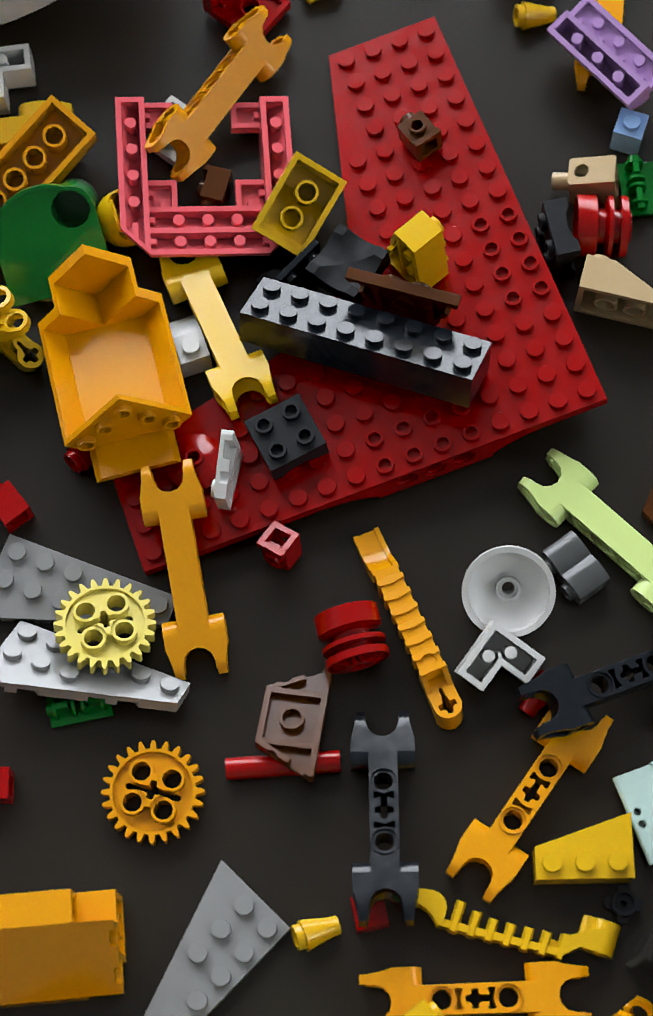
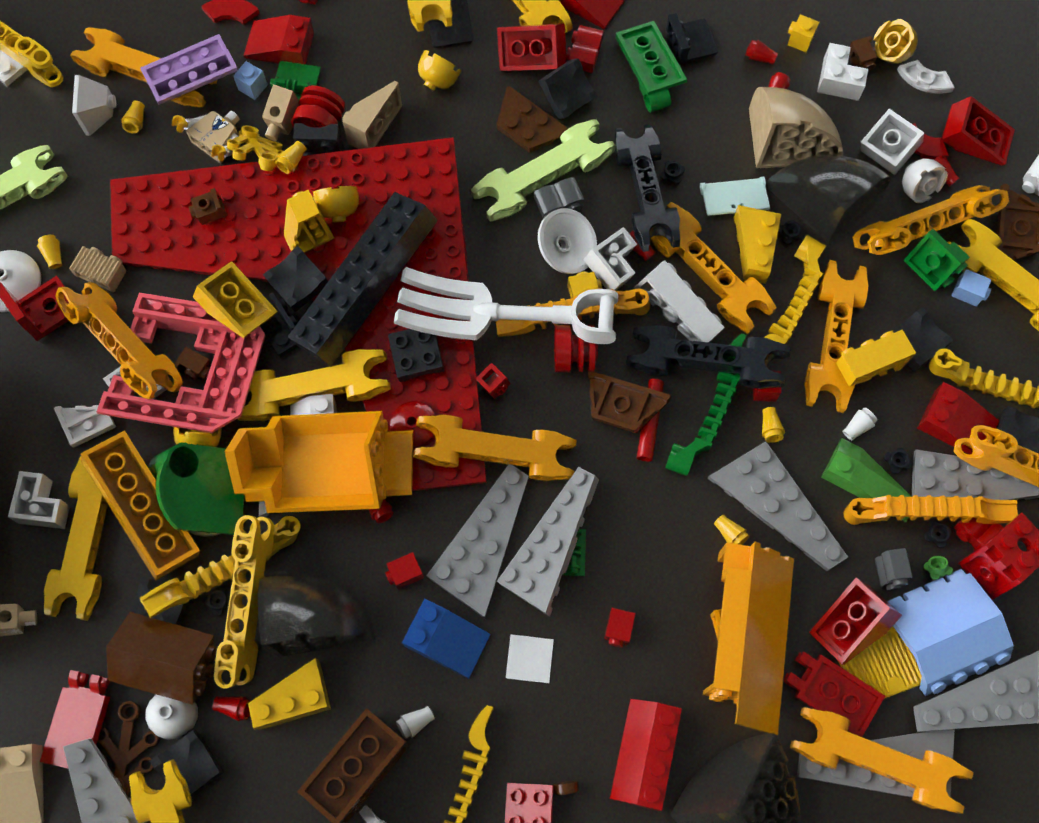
camera: 80 degrees left, 0 degrees up
light yellow gear [53,578,156,675] -> none
light orange gear [101,740,206,846] -> none
white wing [211,429,243,510] -> none
reddish brown wing [345,267,462,326] -> none
none -> white wing [54,405,116,448]
none -> tan brick [69,246,127,292]
none -> torso [171,110,240,164]
none -> yellow plant [227,126,283,171]
none -> yellow cone [275,141,307,174]
none -> yellow cylinder [313,186,359,223]
none -> white piece [394,267,619,344]
none -> yellow brick [567,271,602,298]
none -> white wedge [634,260,724,342]
none -> green piece [665,333,746,476]
none -> yellow cone [714,514,749,545]

